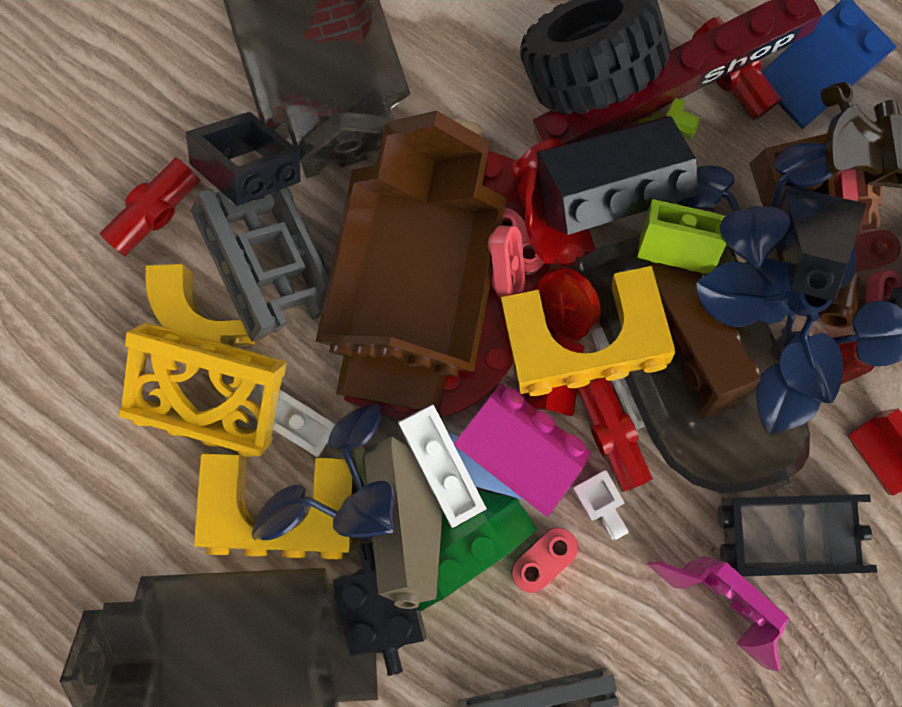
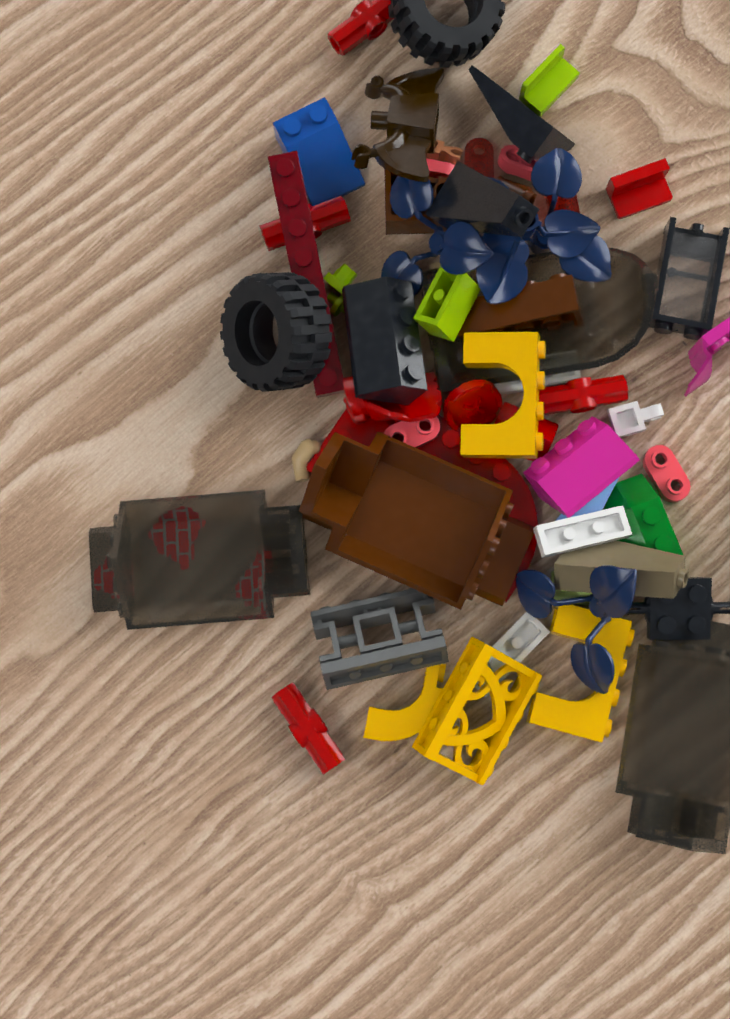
camera: 70 degrees left, 0 degrees up
black window [185,111,301,206] -> none
coral plate [488,226,525,298] -> none

